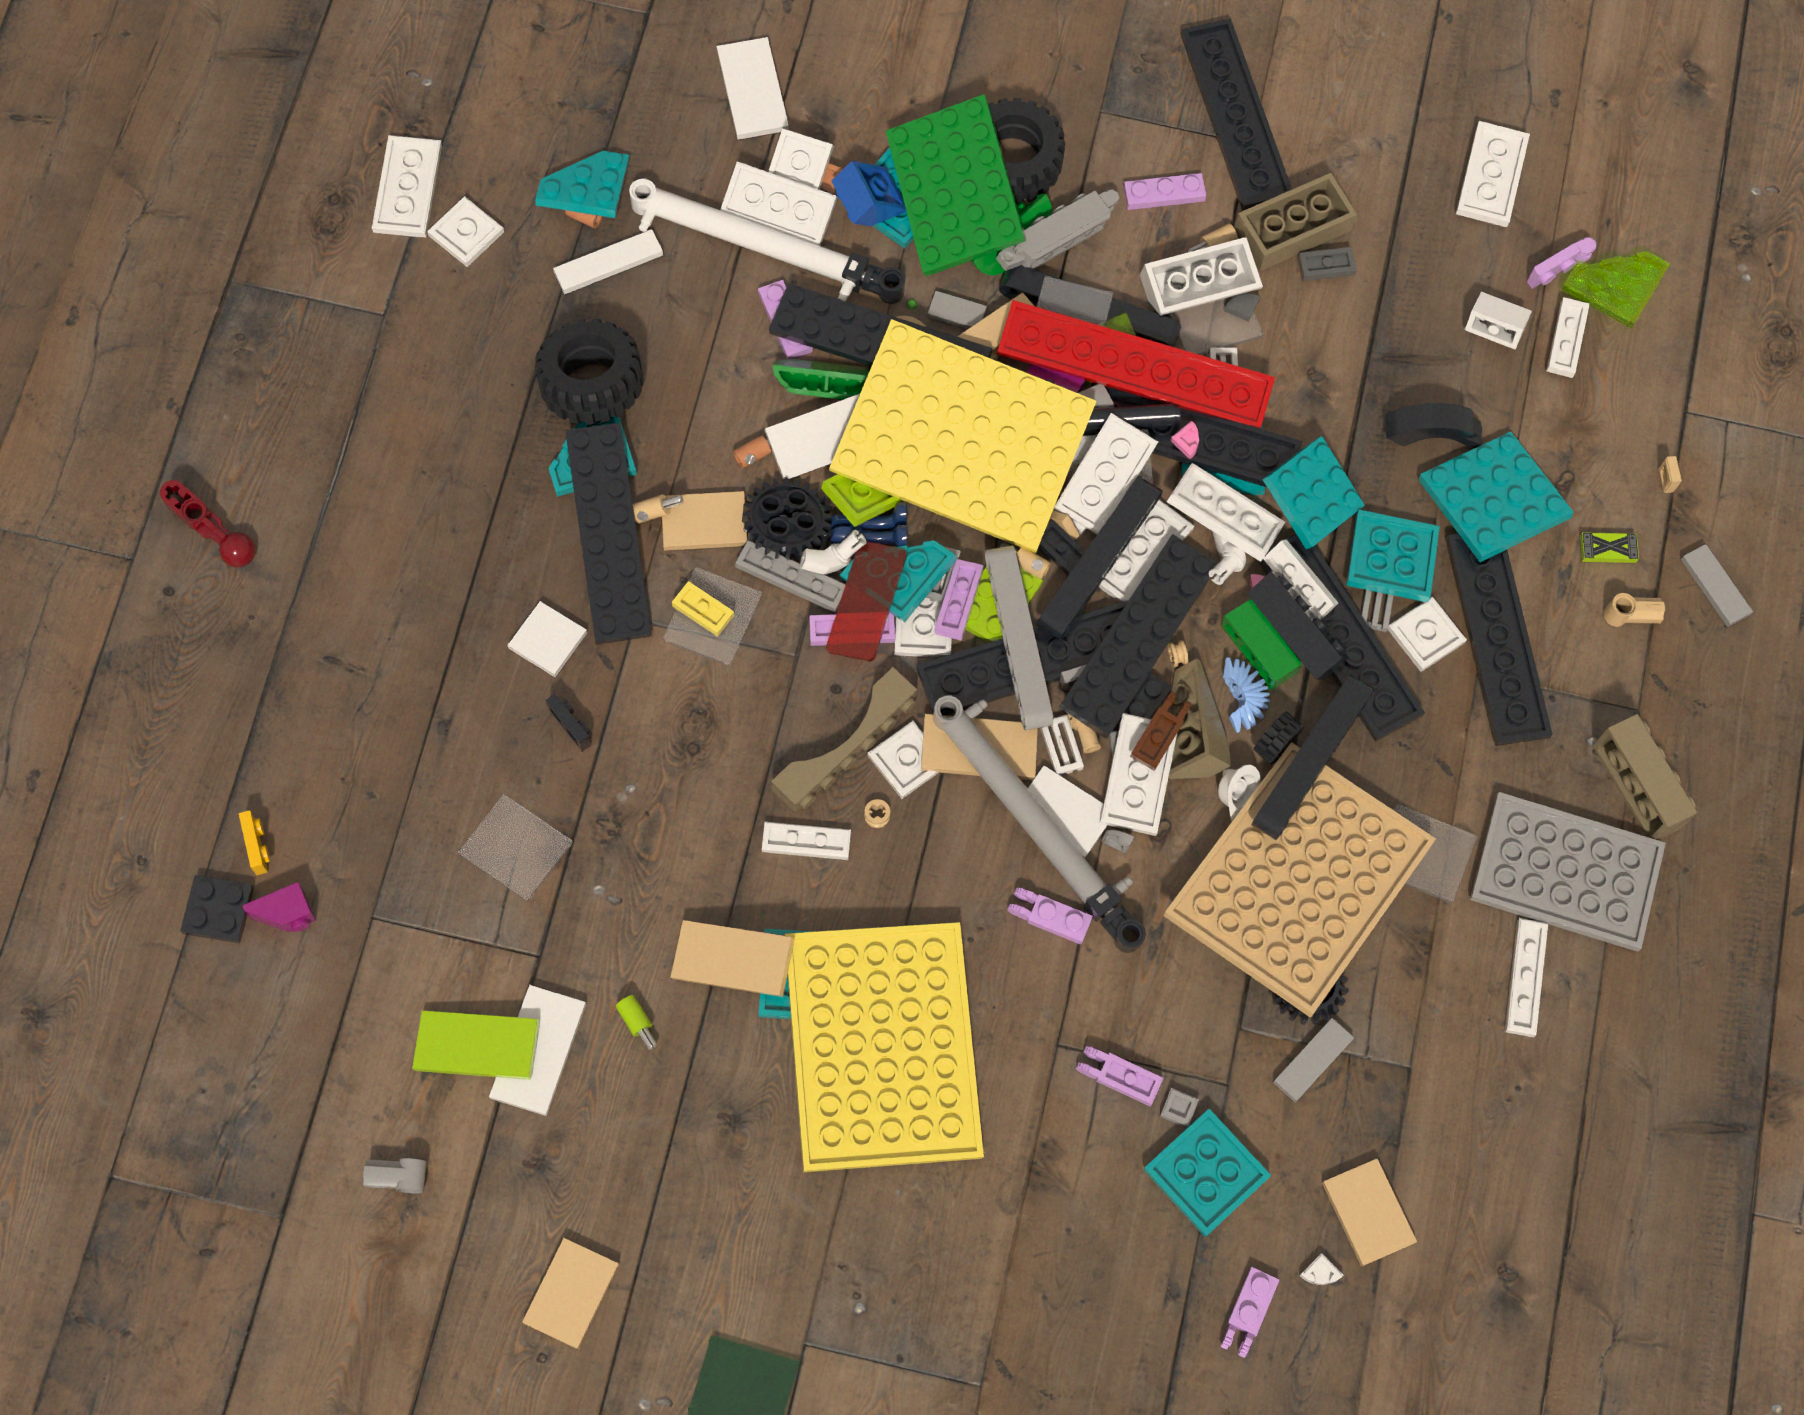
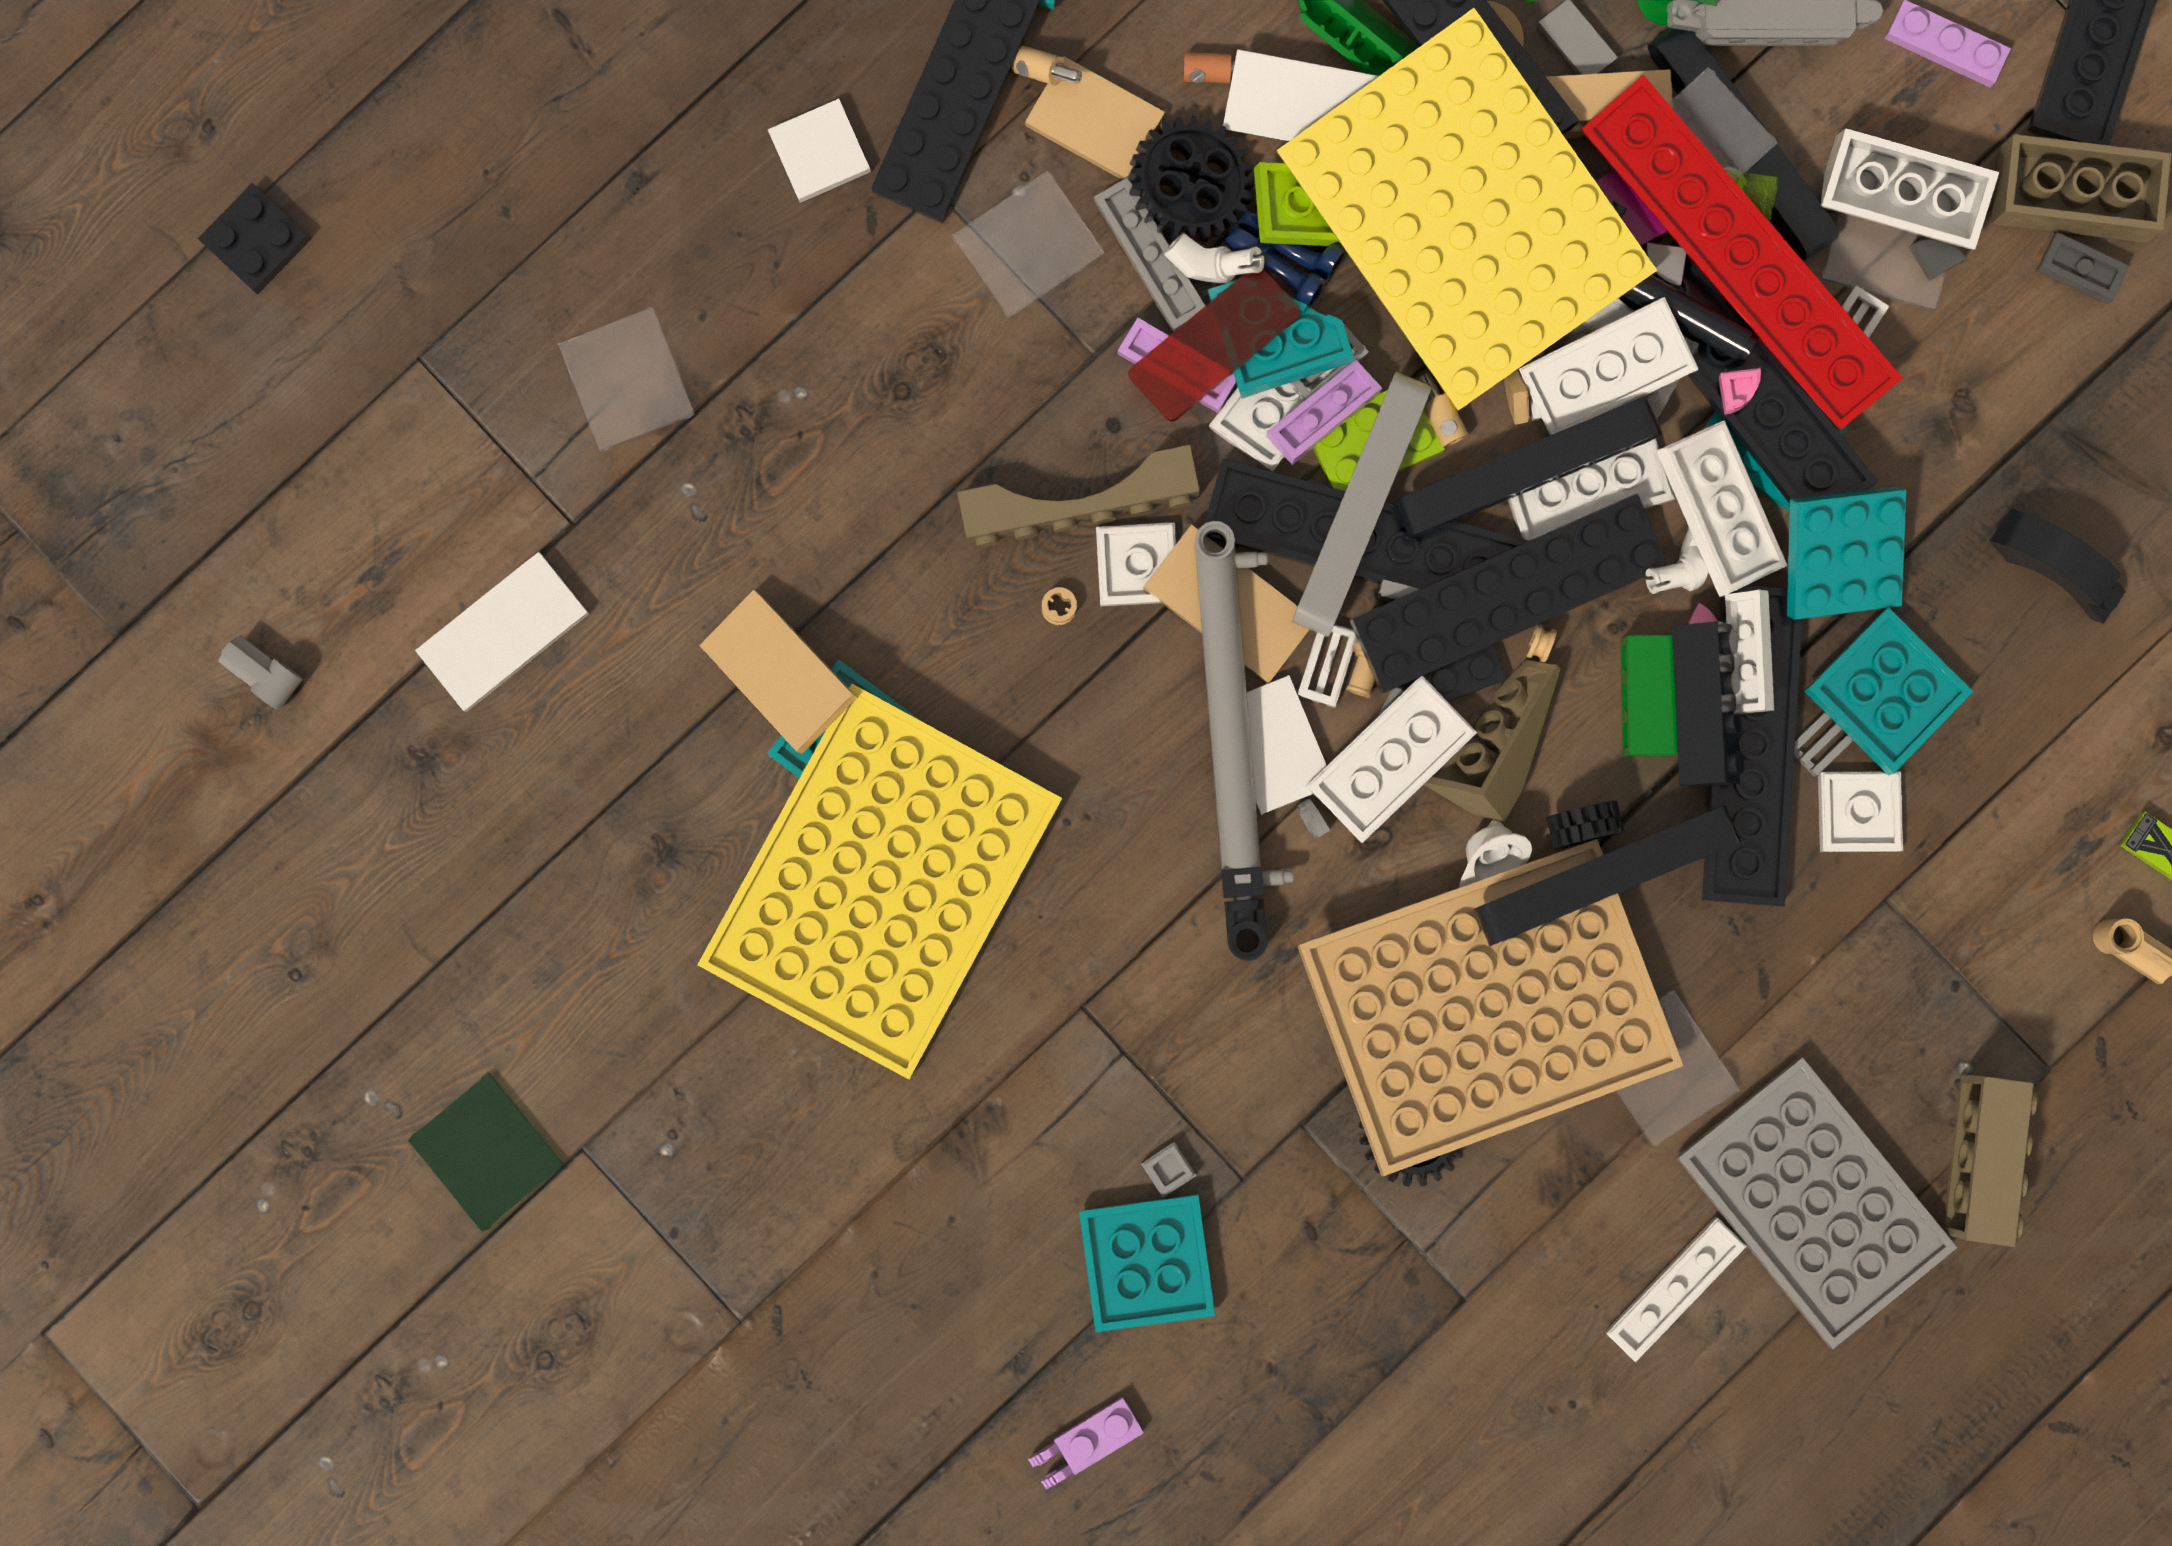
camera: 45 degrees right, 15 degrees up
yellow plate [239,810,270,876] -> none
magenta slope [242,882,316,932] -> none
lime tile [412,1011,540,1080] -> none
tan tile [522,1238,619,1349] -> none
black plate [546,694,591,752] -> none
lime piece [615,995,657,1050] -> none
light yellow plate [672,581,734,637] -> none
white tile [762,822,851,860] -> none
lavender hinge [1007,888,1093,945] -> none
black plate [1038,519,1085,576] -> none
lavender hinge [1076,1046,1163,1107] -> none
reddish brown hinge [1130,691,1192,771] -> none
tan piece [1188,224,1238,252] -> none
light blue hair [1223,657,1270,733] -> none
light grey tile [1273,1018,1354,1103] -> none
white tile [1299,1253,1344,1285] -> none
tan tile [1322,1159,1417,1267] -> none
teal plate [1419,432,1574,562] -> none
black plate [1446,534,1553,746] -> none

